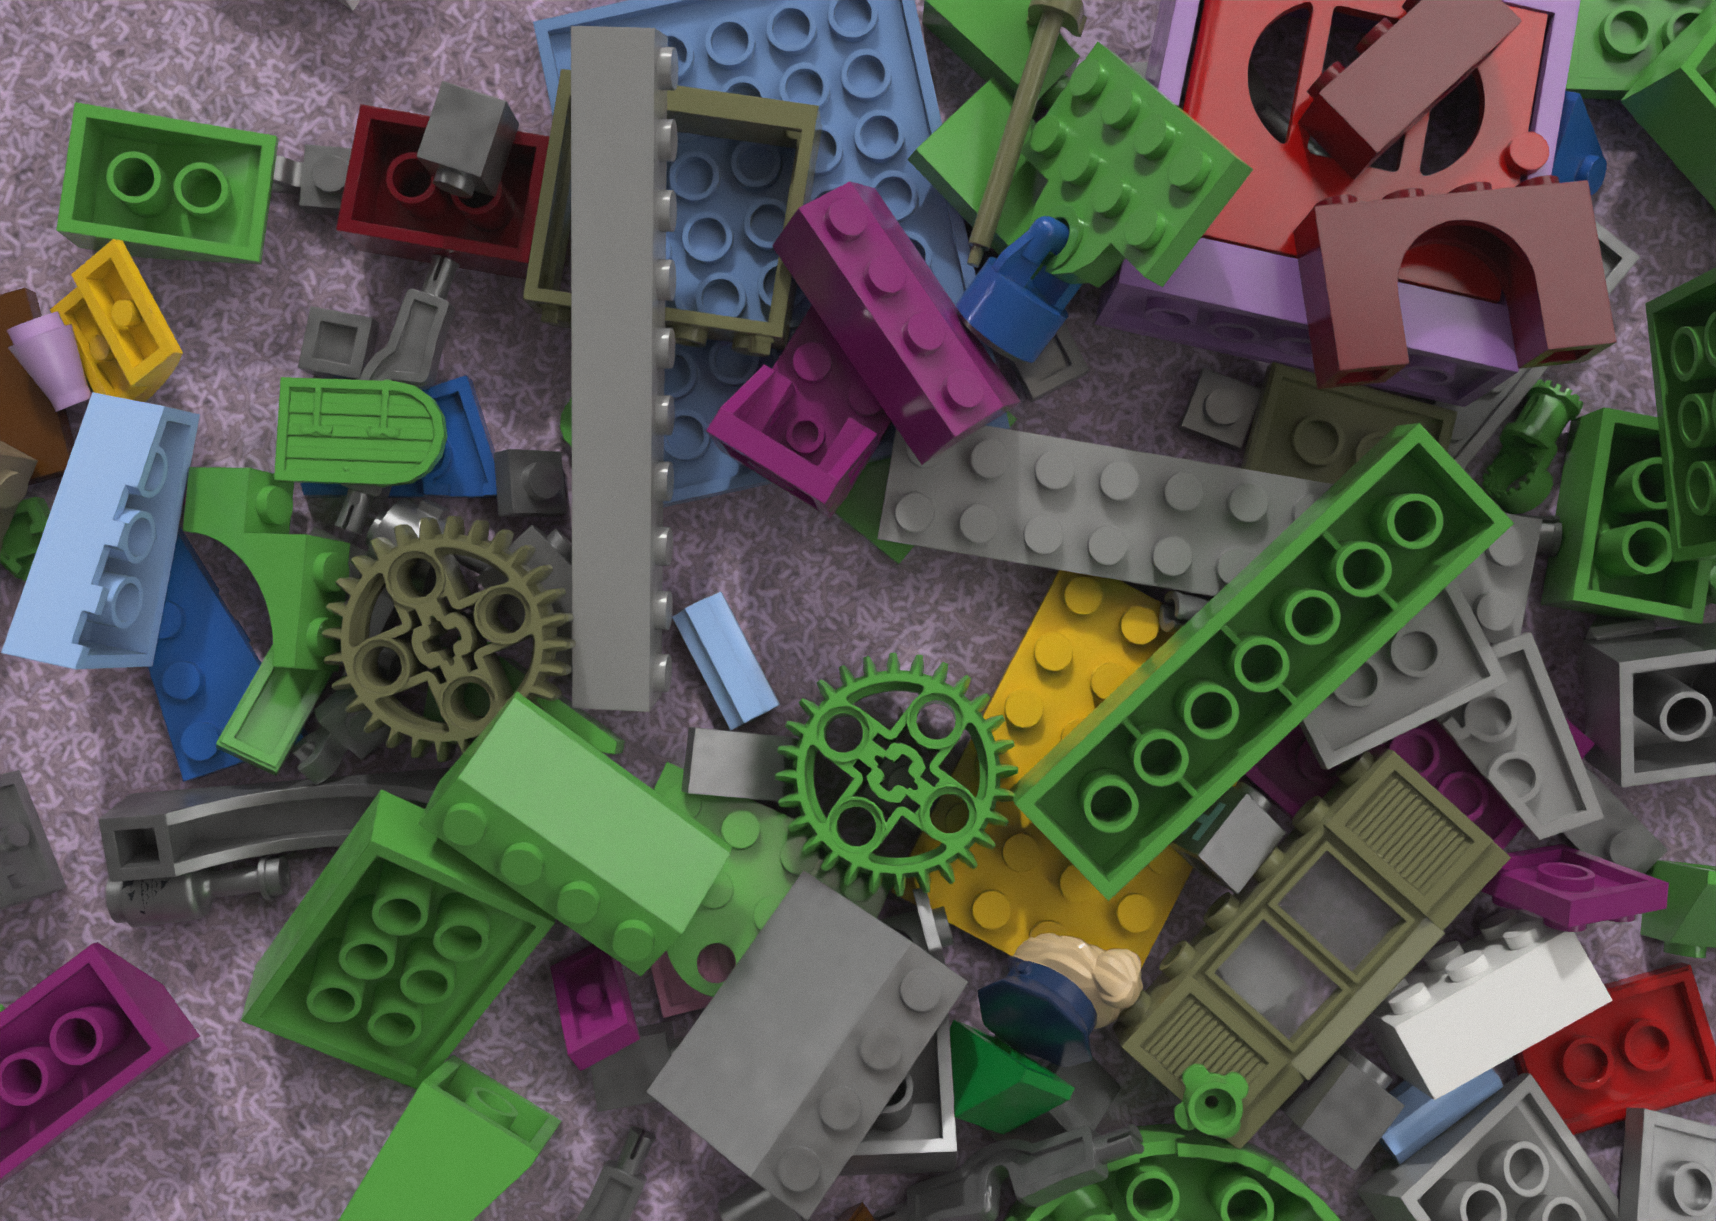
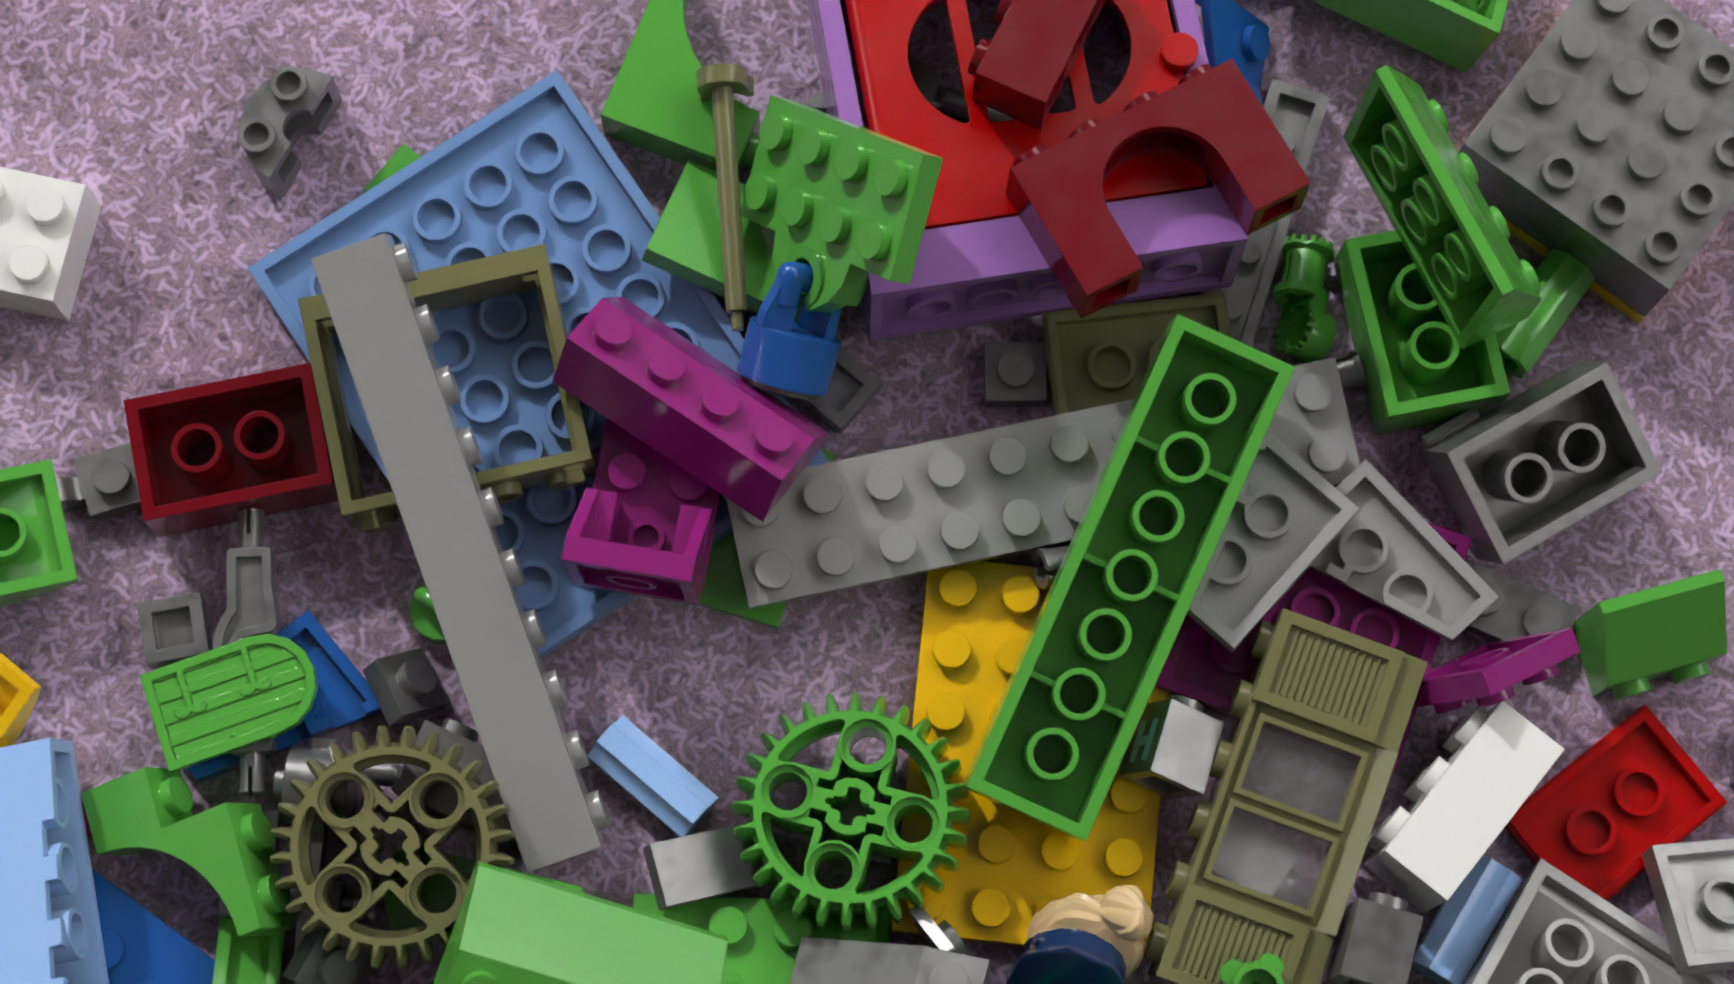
camera: 25 degrees left, 10 degrees down
flat silver brick [416,81,519,198] -> none

